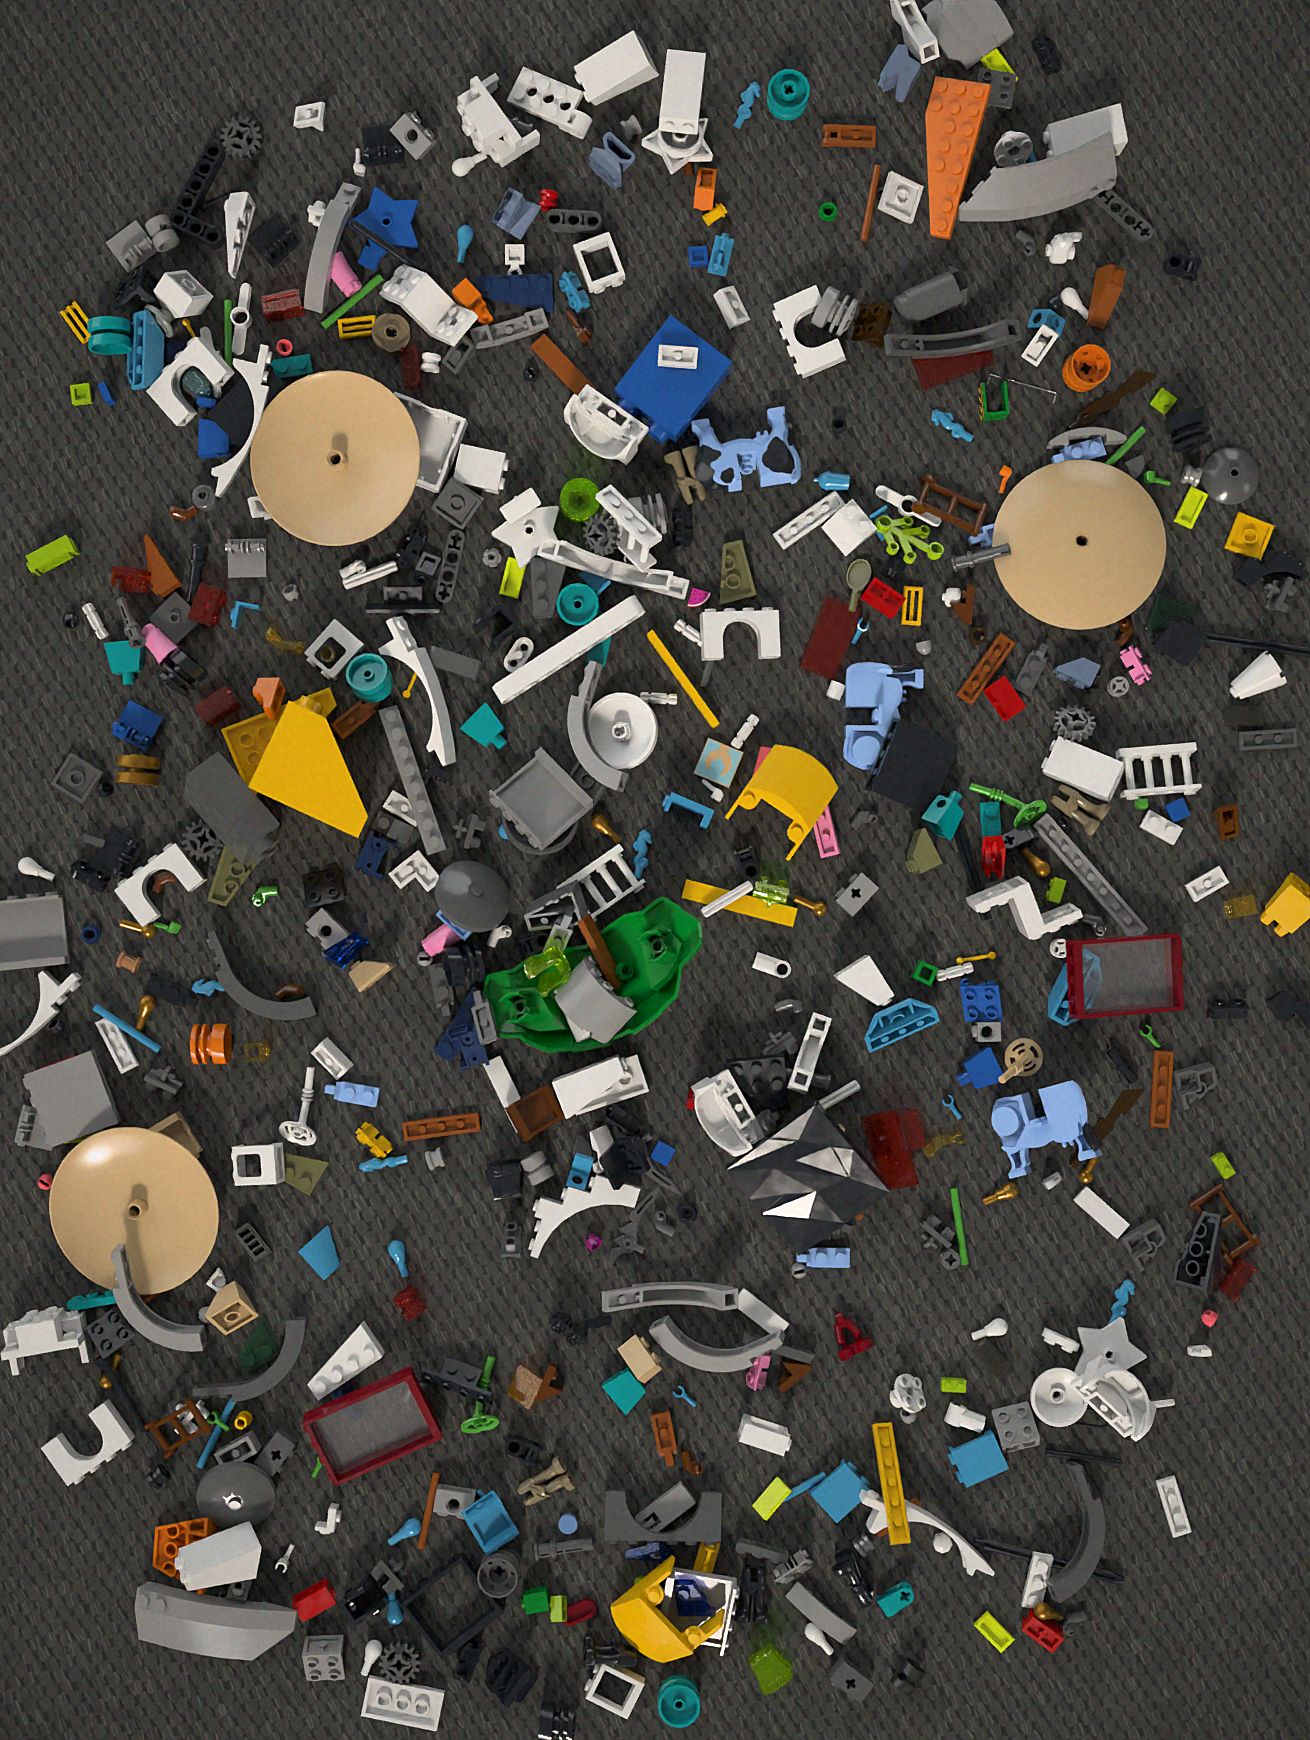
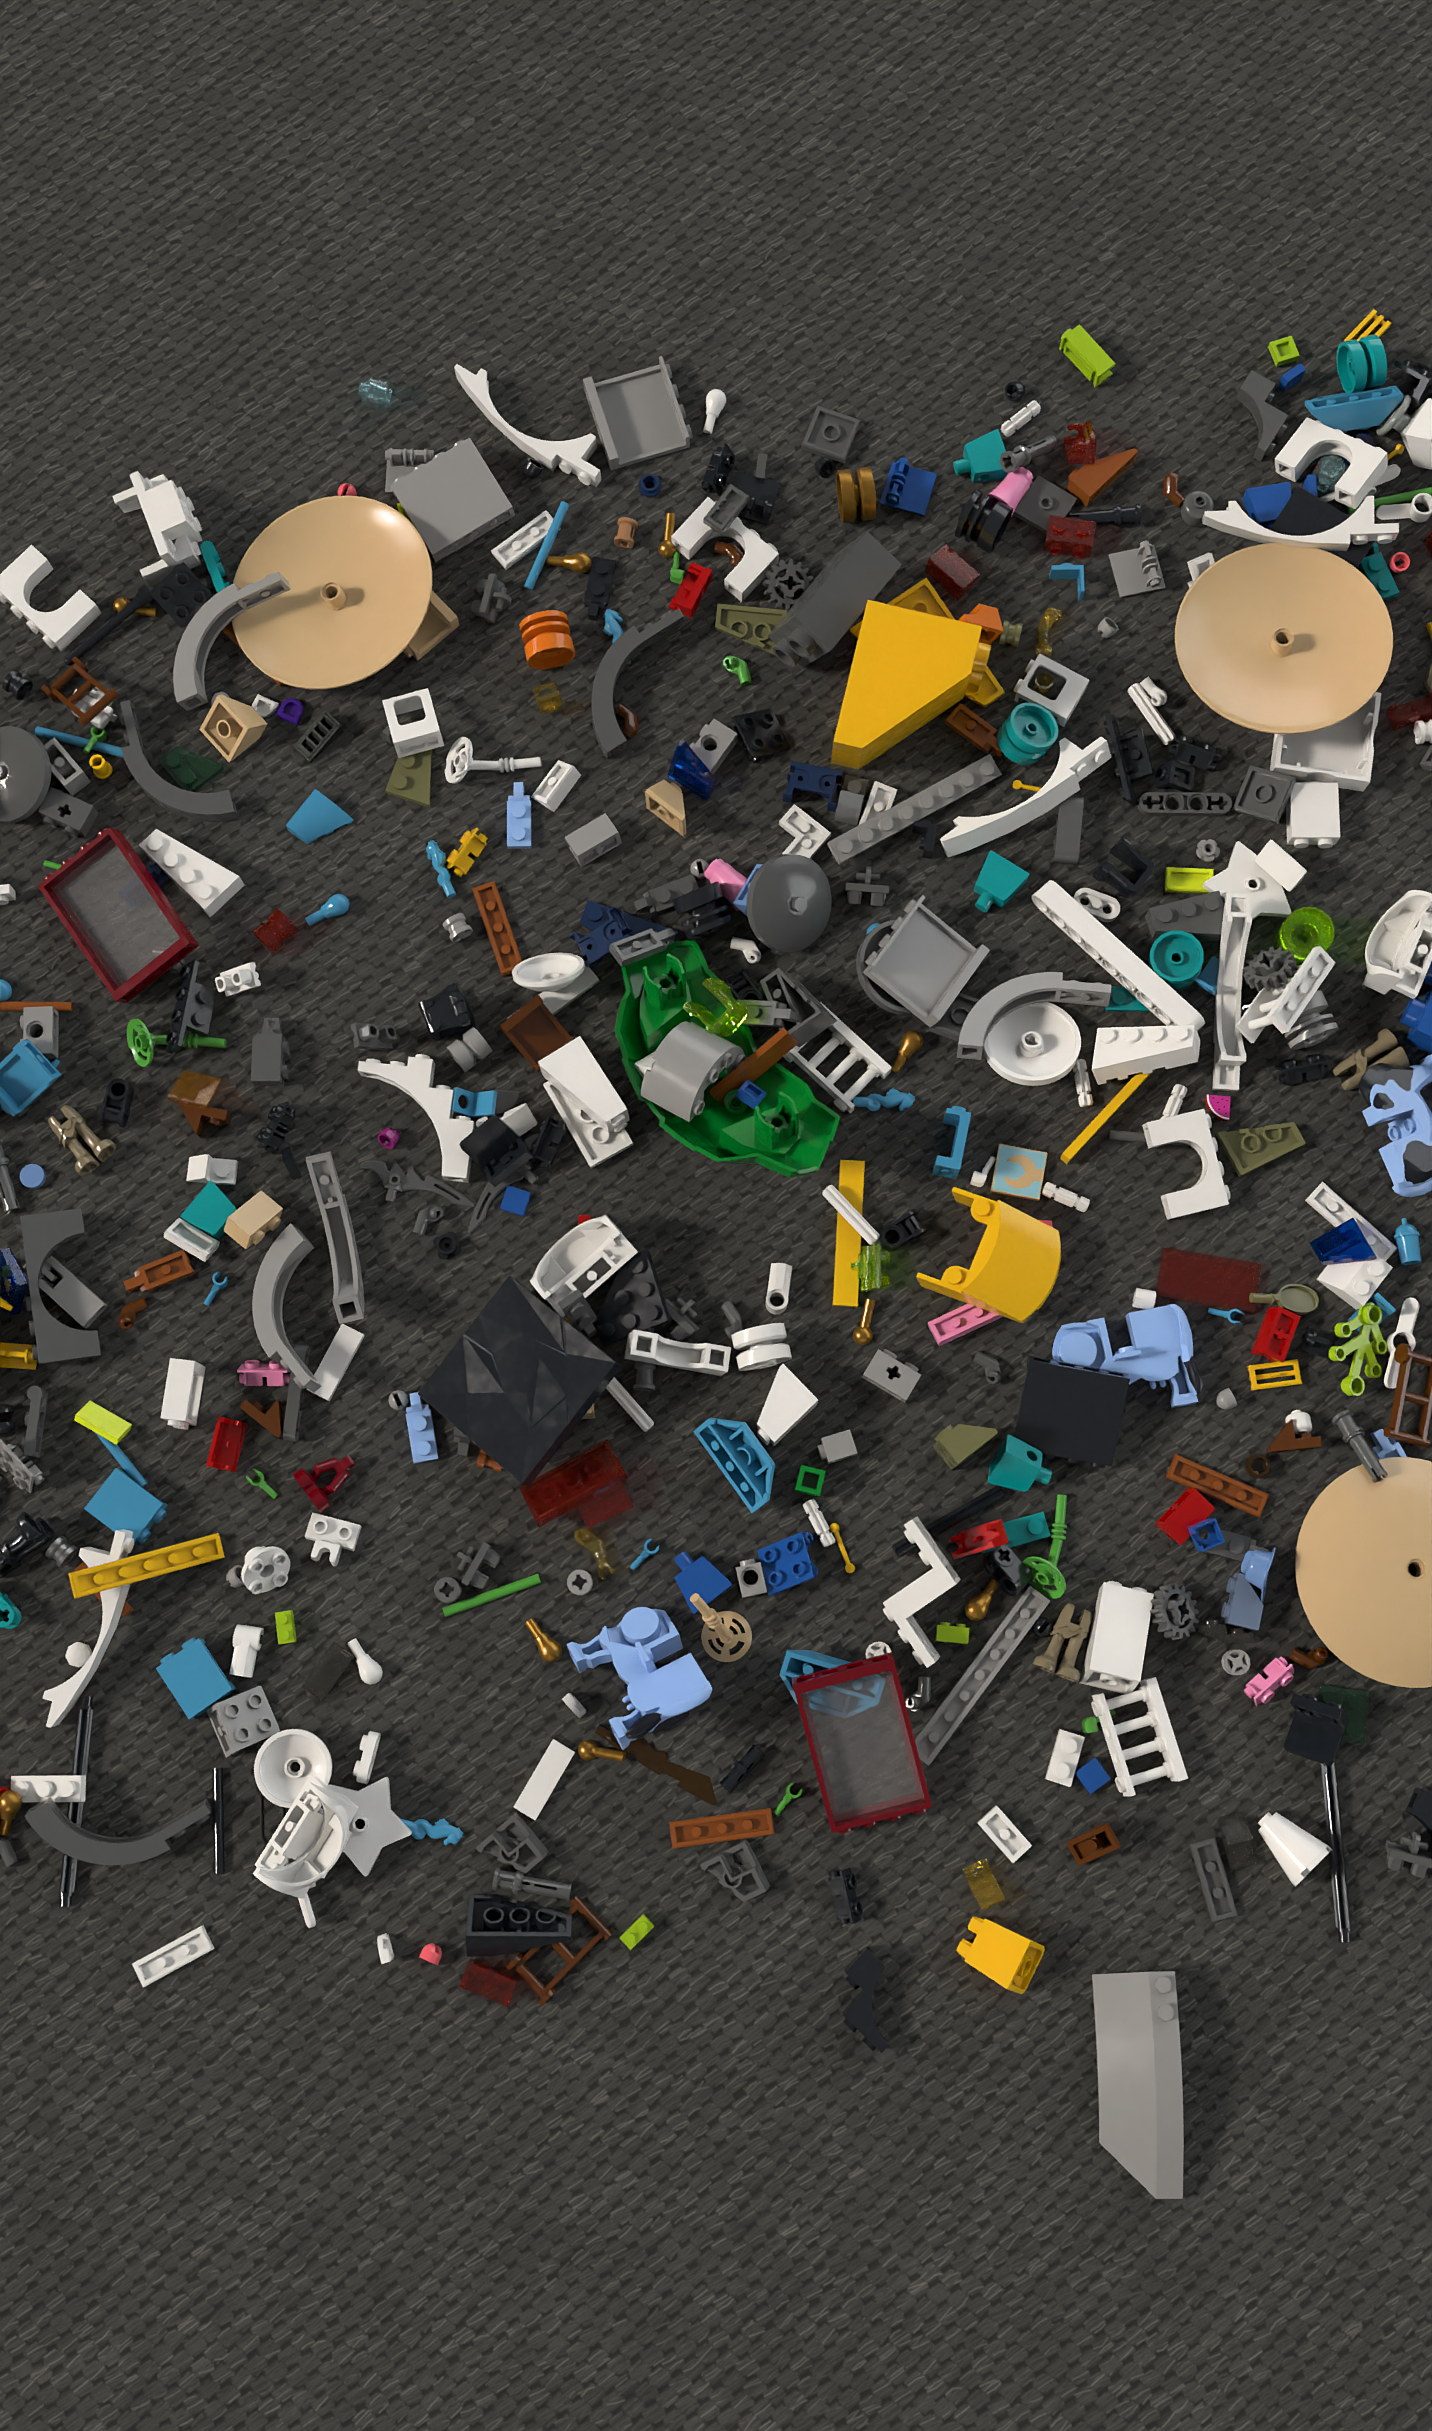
camera: 80 degrees right, 10 degrees down
none -> white tile [164,1218,220,1262]
none -> white slope [186,1154,238,1185]
none -> red hinge [206,1416,248,1473]
none -> white hips [215,962,261,997]
none -> bright green hand [246,1469,278,1499]
none -> dark grey hinge [251,1018,290,1086]
none -> dark purple tile [276,698,304,726]
none -> white plate [305,1512,361,1566]
none -> dark grey pin [492,1867,572,1901]
none -> white dish [512,953,585,993]
none -> light grey hinge [565,813,622,867]
none -> light grey wheel [567,1570,593,1595]
none -> red hinge [669,563,712,618]
none -> dark grey plate [703,484,750,535]
none -> white wheel [731,1323,792,1371]
none -> blue tile [735,1080,767,1109]
none -> light grey brick [817,1429,857,1464]
none -> olive wheel [999,620,1023,647]
none -> white wedge [1092,1025,1200,1085]
none -> blue piece [1187,1518,1225,1552]
none -> dark grey arch [1236,370,1288,462]
none -> medium blue piece [1241,1547,1276,1603]
none -> clear blue wing [1309,1218,1377,1265]

